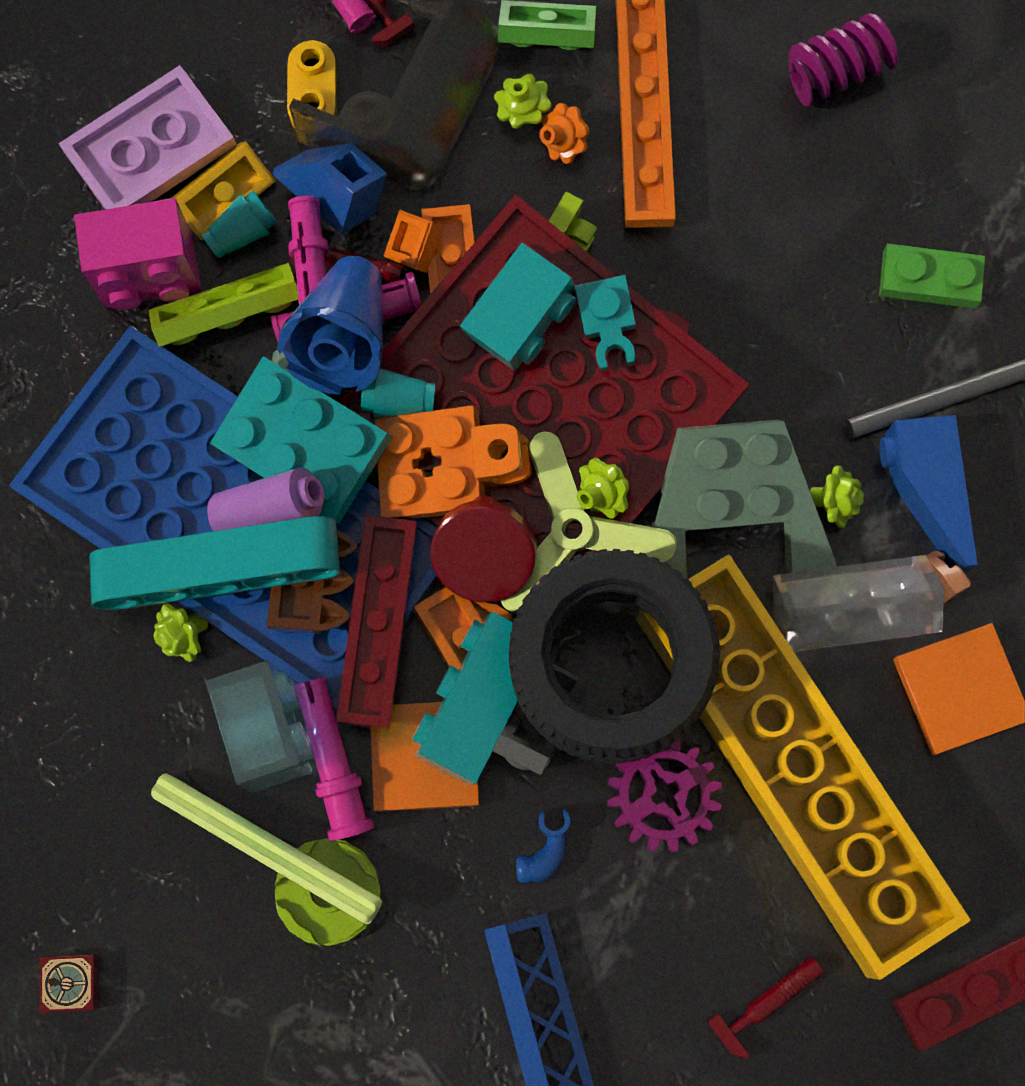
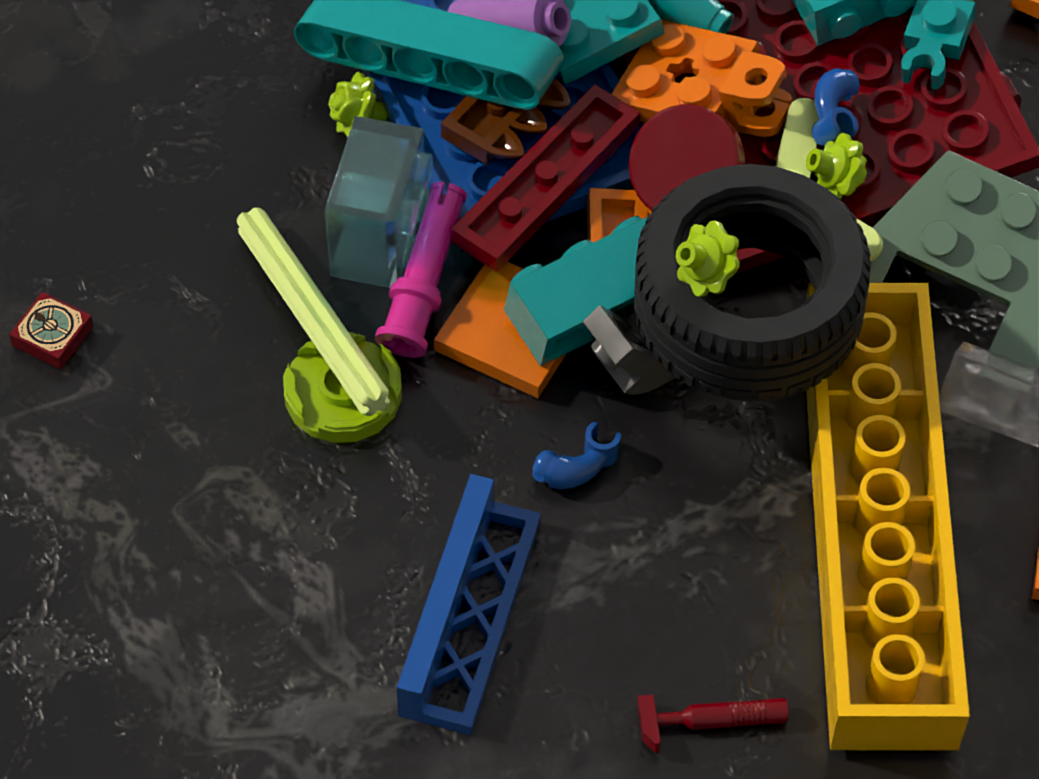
camera: 30 degrees right, 20 degrees down
magenta gear [607,739,722,853] -> none
none -> lime plant [676,220,740,297]
none -> blue arm [812,68,860,146]

